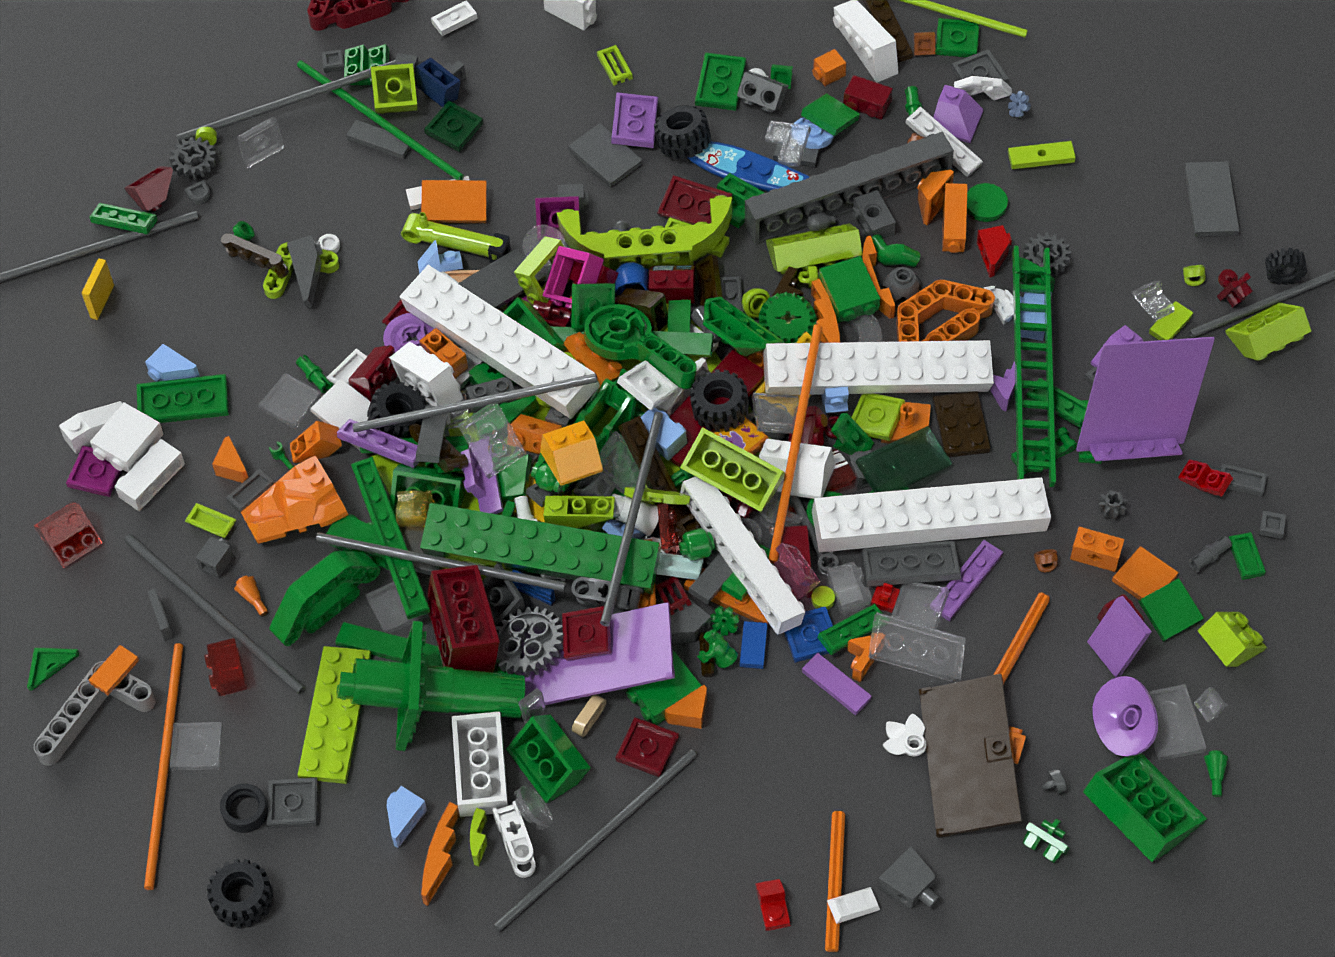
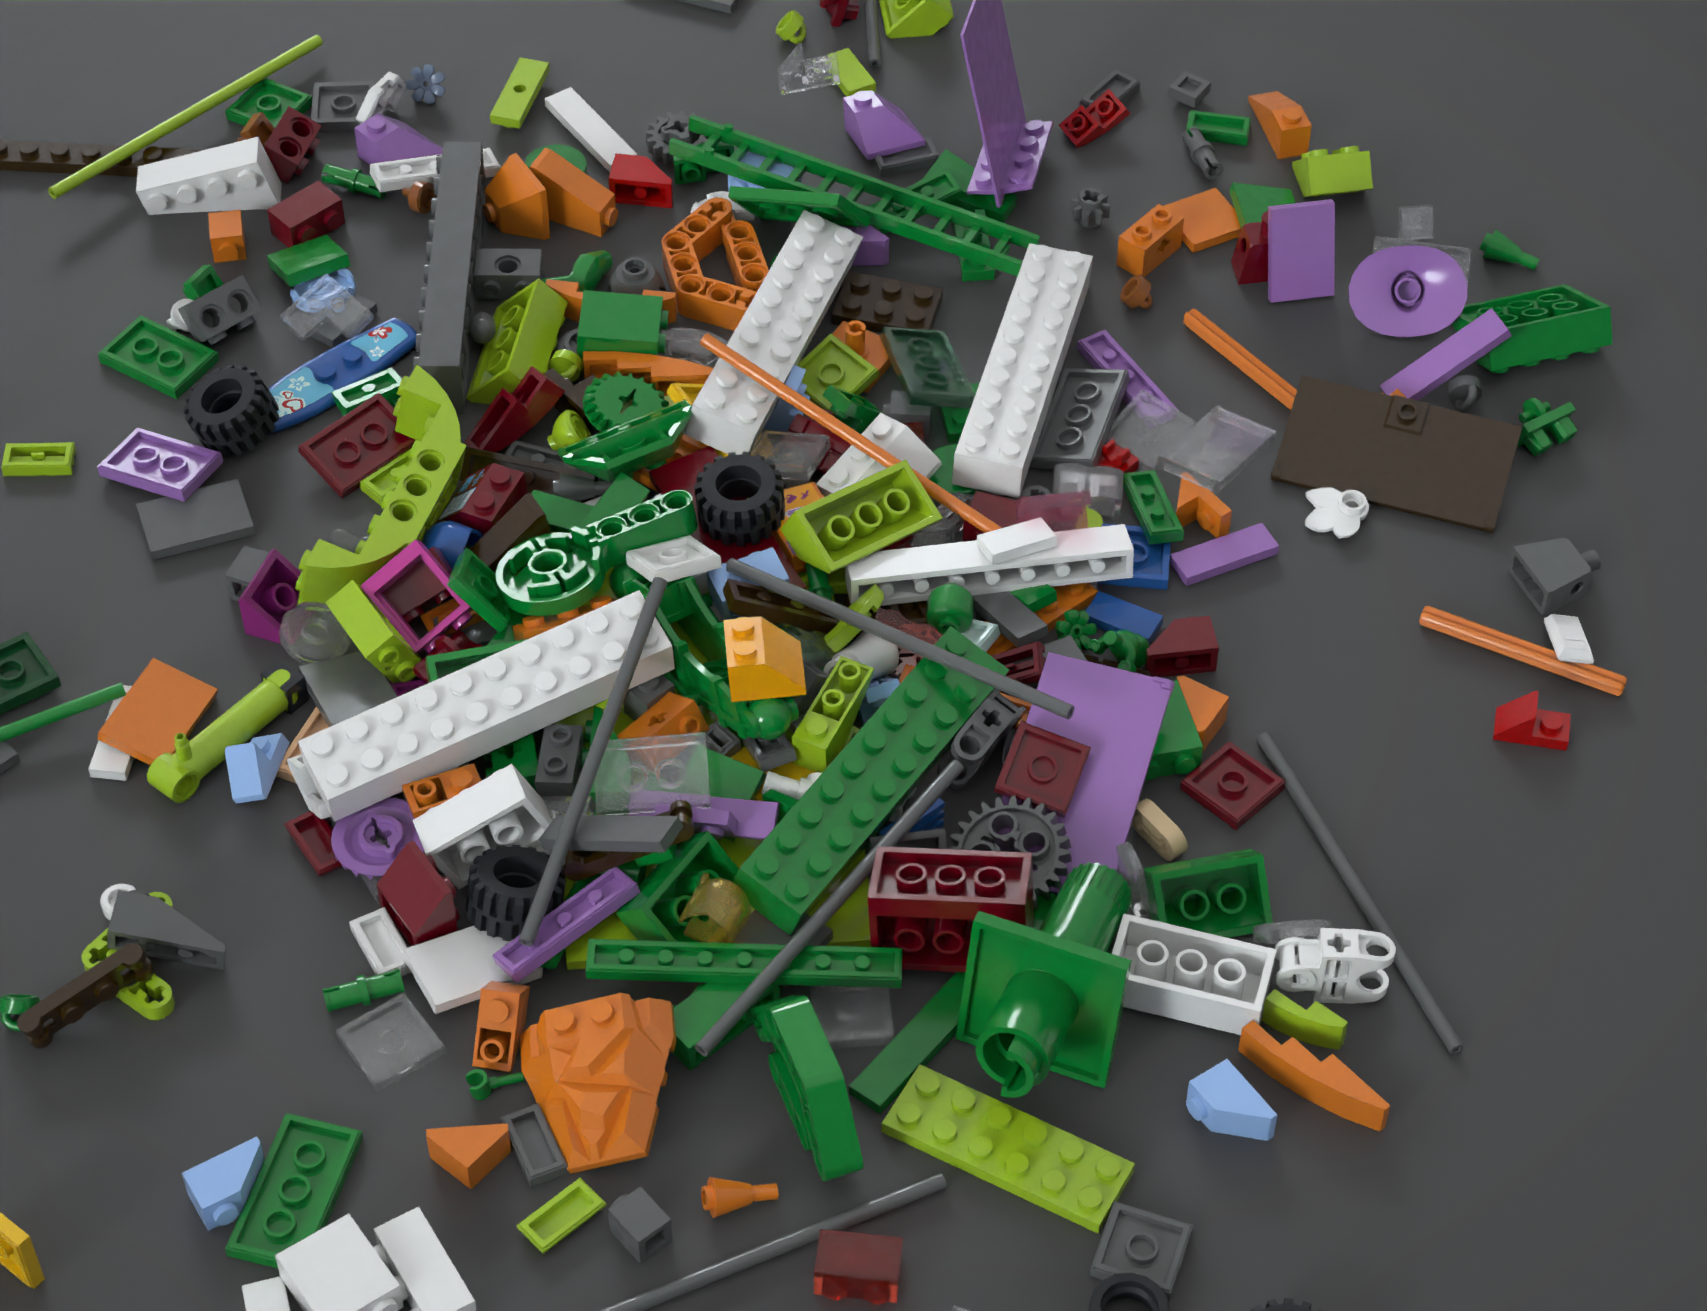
camera: 70 degrees left, 10 degrees down
none -> dark red brick [264,106,322,184]
none -> dark red slope [464,366,565,453]
none -> white tile [545,87,637,173]
none -> green tile [728,186,871,228]
none -> white tile [977,517,1057,565]
none -> dark red slope [1145,615,1219,677]
none -> orange slope [1248,91,1312,159]
none -> medium lavender tile [1380,308,1512,400]

